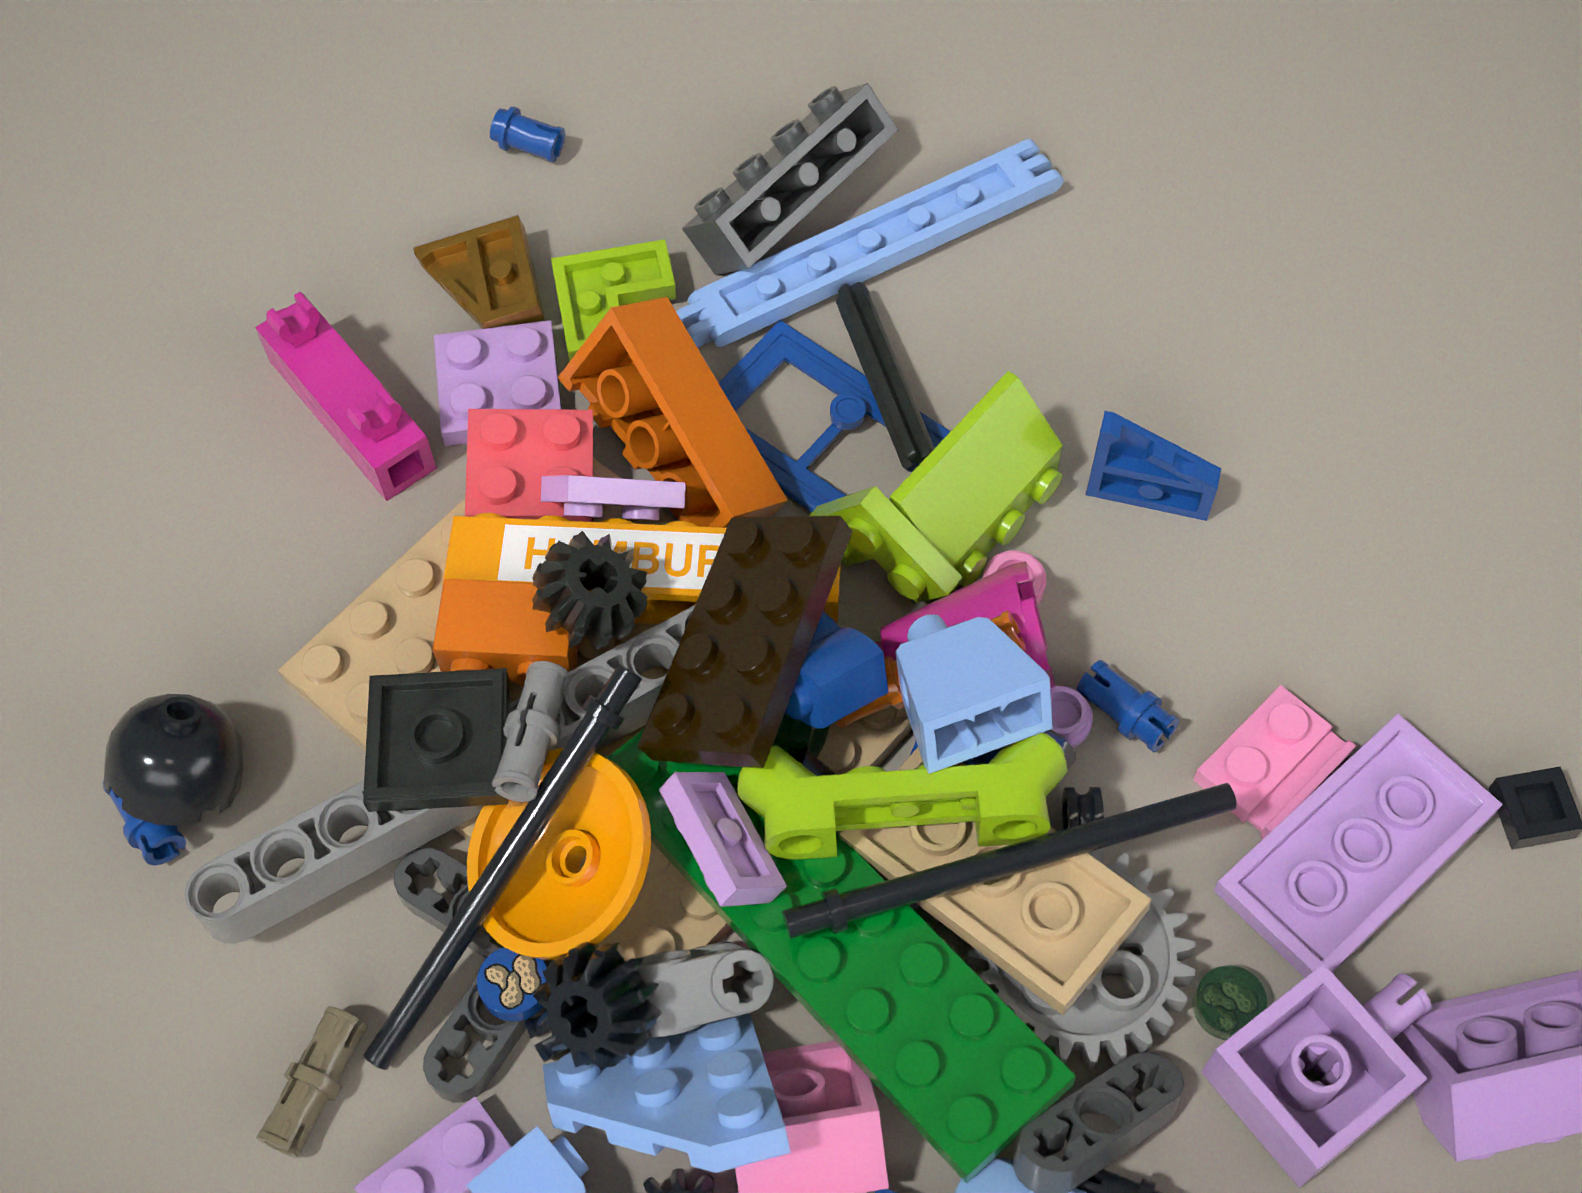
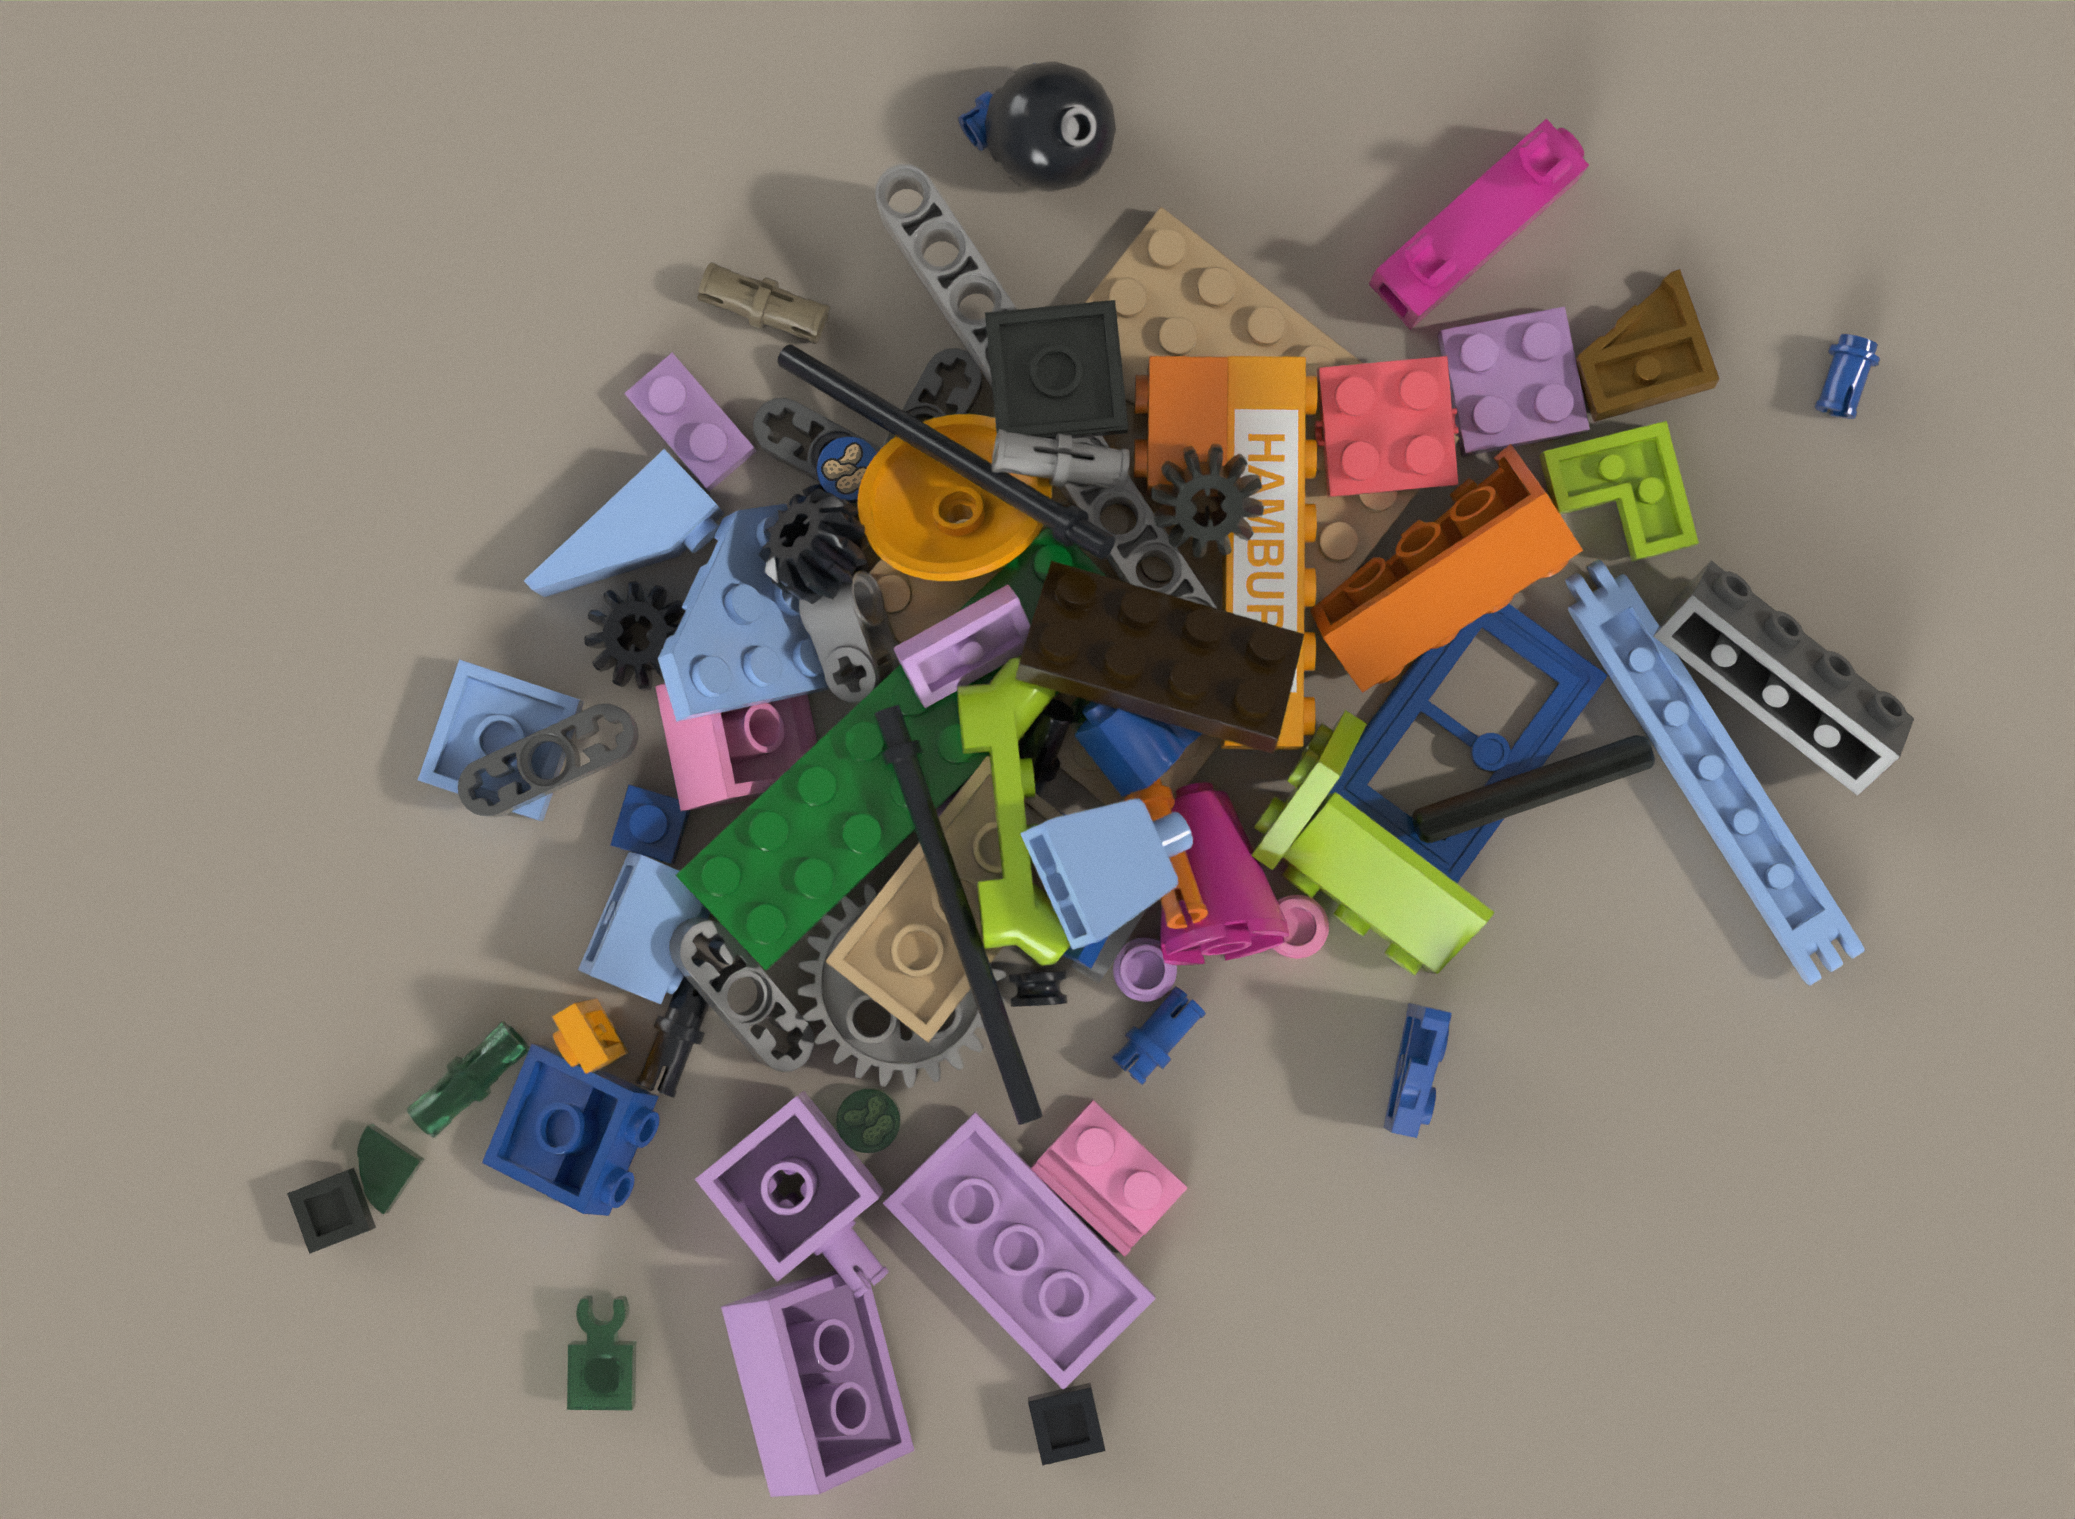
camera: 90 degrees right, 25 degrees up
lavender plate [540,475,685,520] -> none

